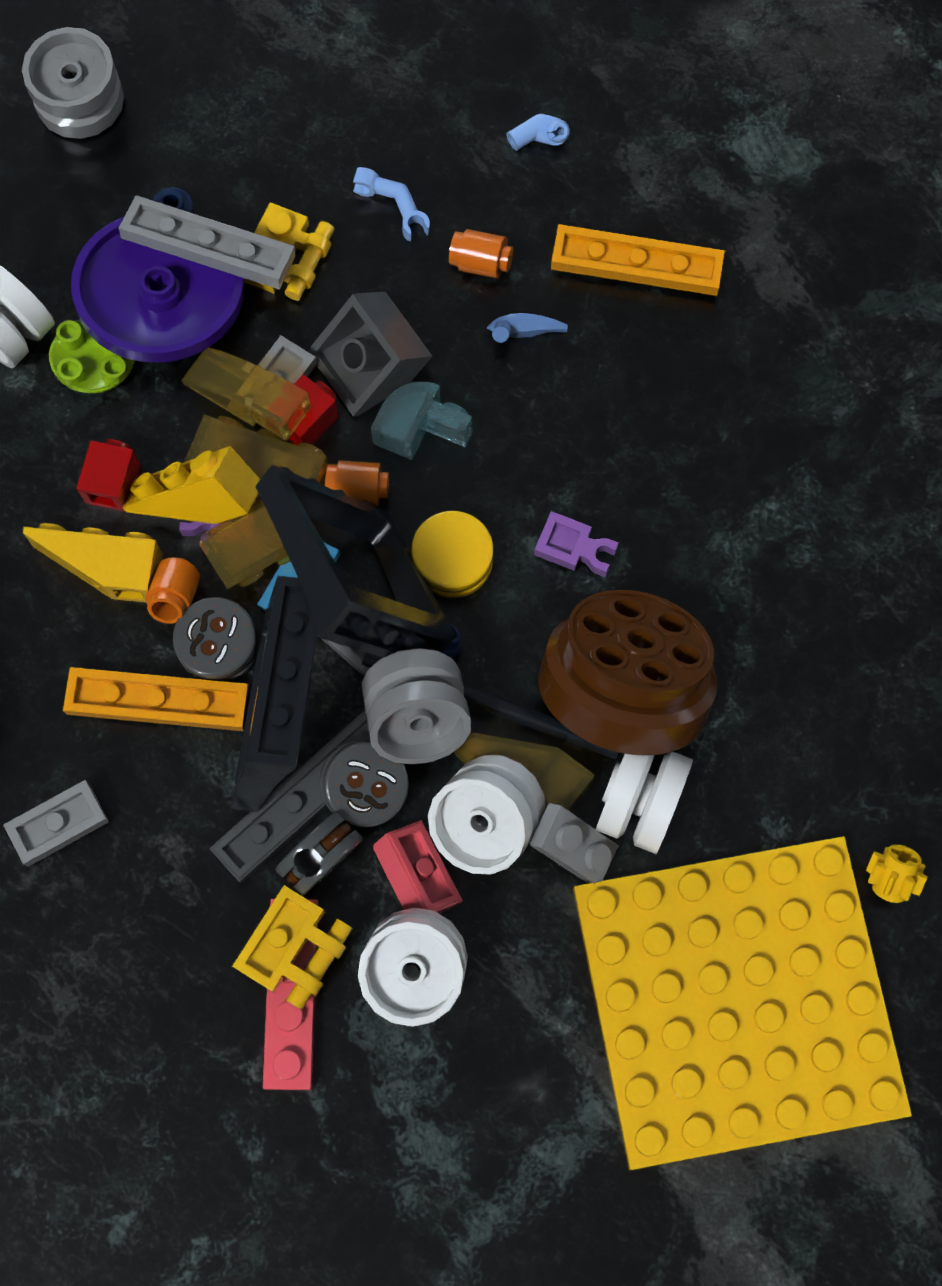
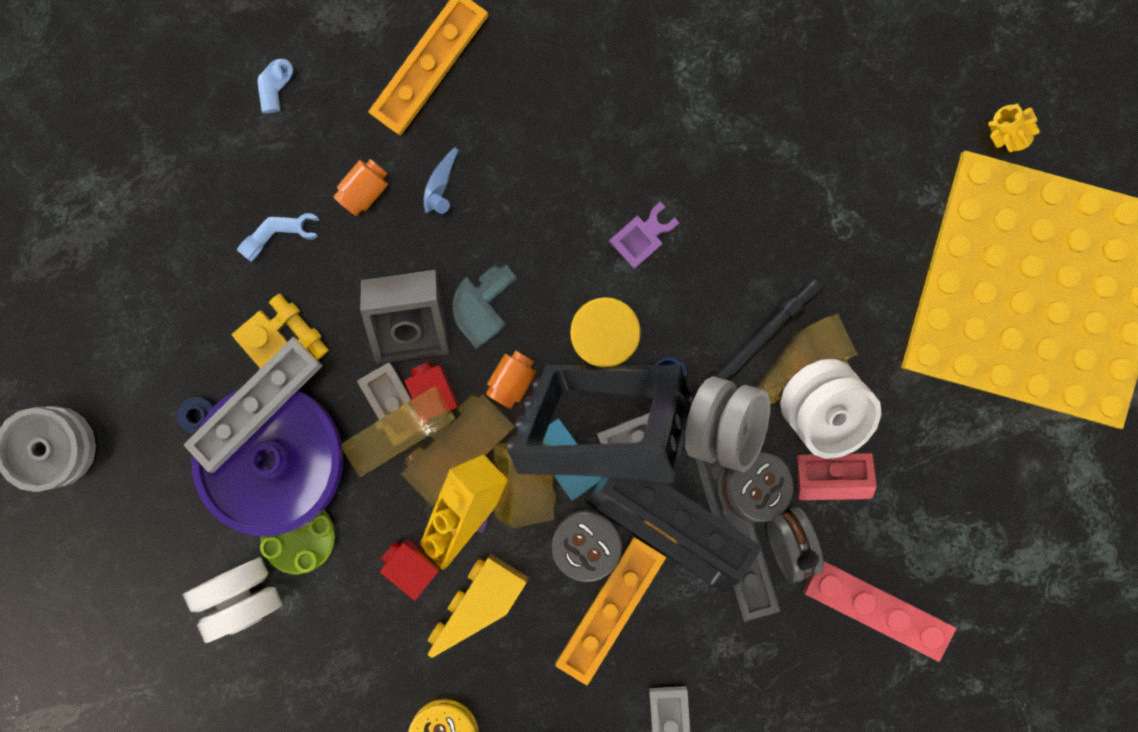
camera: 65 degrees left, 15 degrees up
orange brick [146,557,200,624] -> none
yellow plate [232,885,353,1010] -> none
white wheel [358,908,468,1027] -> none
light grey plate [529,803,619,884] -> none
reddish brown wheel [538,590,718,755] -> none
white wheel [595,751,693,854] -> none

